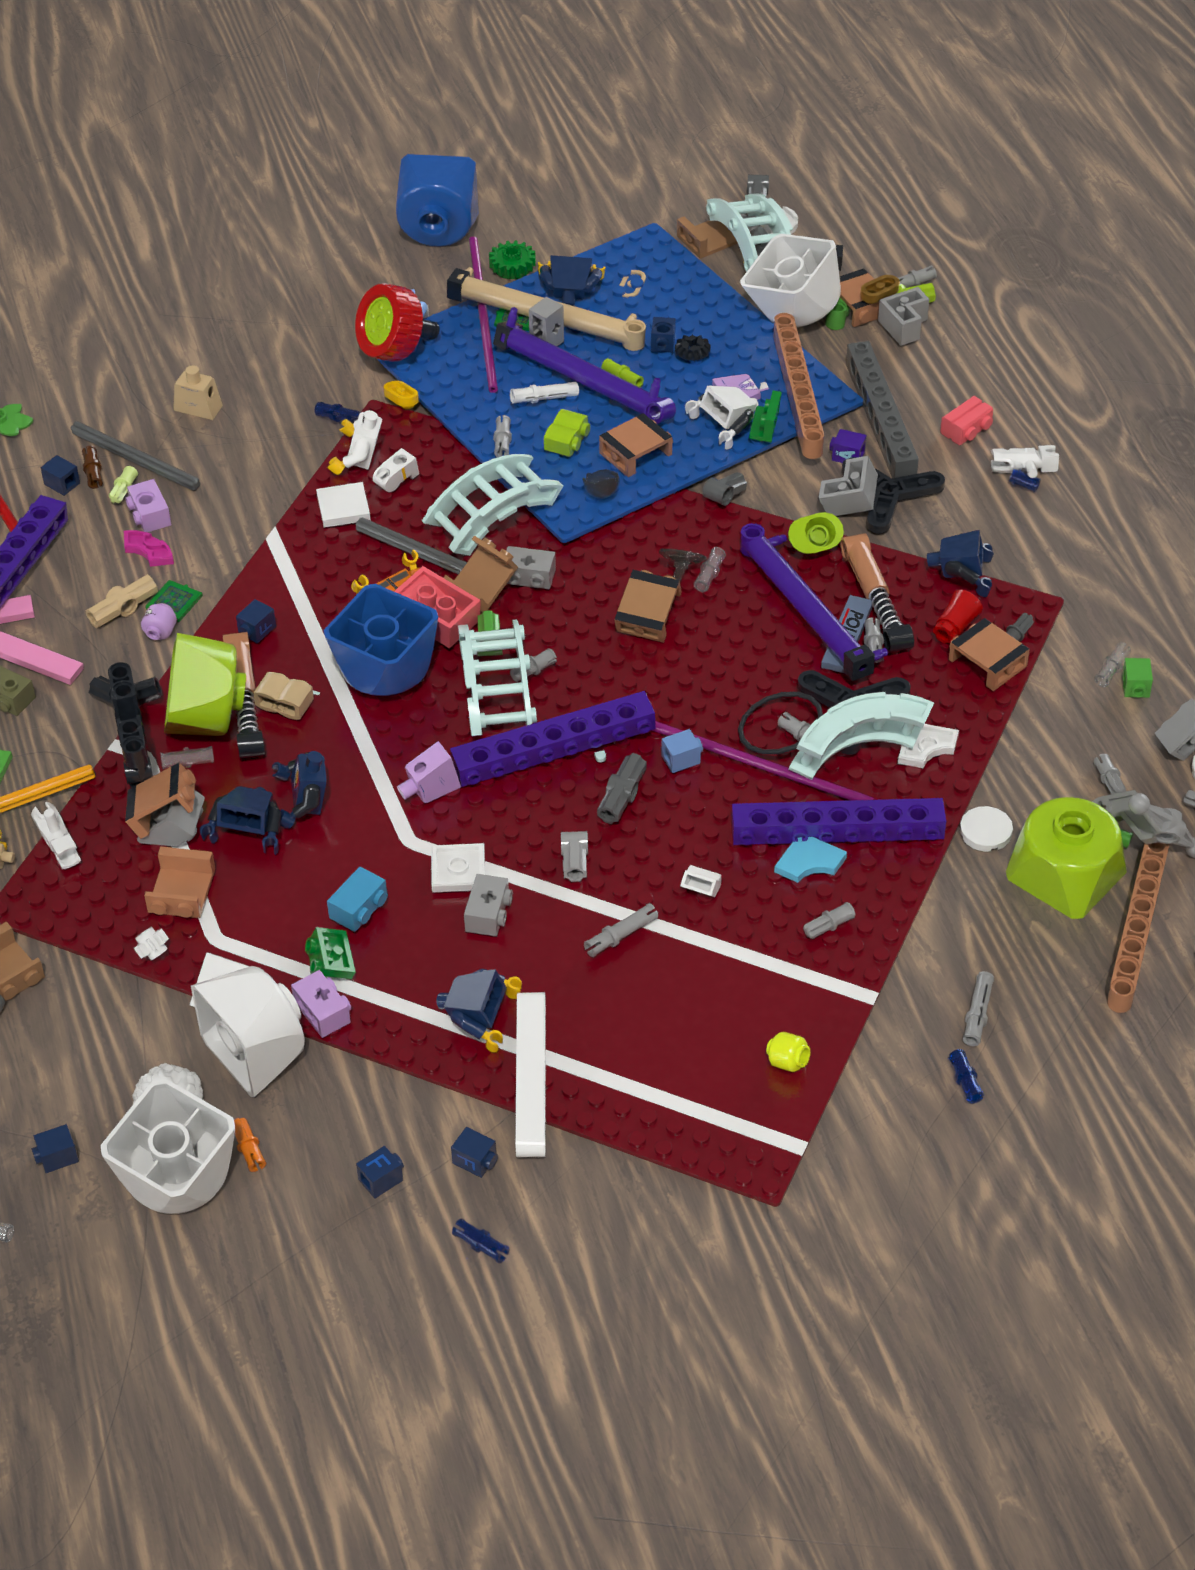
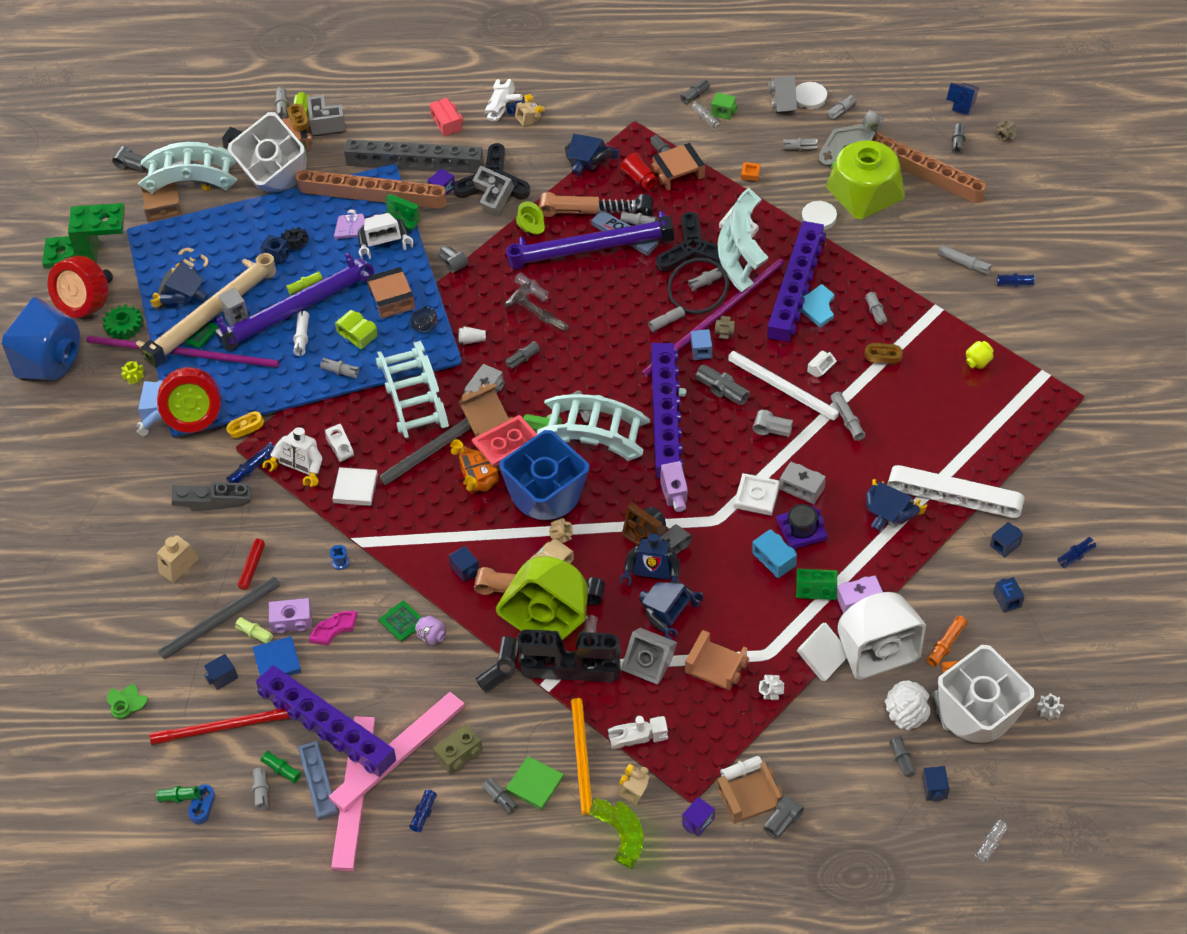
camera: 70 degrees left, 5 degrees up
reddish brown pin [82,445,103,489] -> none
tan piece [86,574,158,628] -> none
nougat panel [125,762,196,839] -> none
medium nougat panel [614,570,682,643] -> none
none -> green bracket [42,203,125,268]
none -> red wheel [47,256,113,318]
none -> neon yellow gear [121,361,144,384]
none -> dark grey slope [171,482,250,511]
none -> red axle [237,538,265,590]
none -> blue tile [253,636,301,676]
none -> blue bush [330,545,350,570]
none -> white cone [459,326,486,345]
none -> dark grey axle [505,341,540,369]
none -> tan piece [515,94,545,126]
none -> tan gear [549,518,574,543]
none -> reddish brown piece [622,503,669,545]
none -> light grey piece [648,306,685,332]
none -> dark grey piece [660,524,692,555]
none -> dark grey axle [680,79,710,104]
none -> dark tan gear [715,316,735,339]
none -> white axle [720,756,762,781]
none -> white axle [728,351,839,420]
none -> orange plate [741,162,760,181]
none -> piece [776,504,828,549]
none -> pearl gold plate [865,343,903,363]
none -> dark grey axle [889,736,916,777]
none -> orange pin [926,615,968,667]
none -> white gear [1036,693,1064,721]

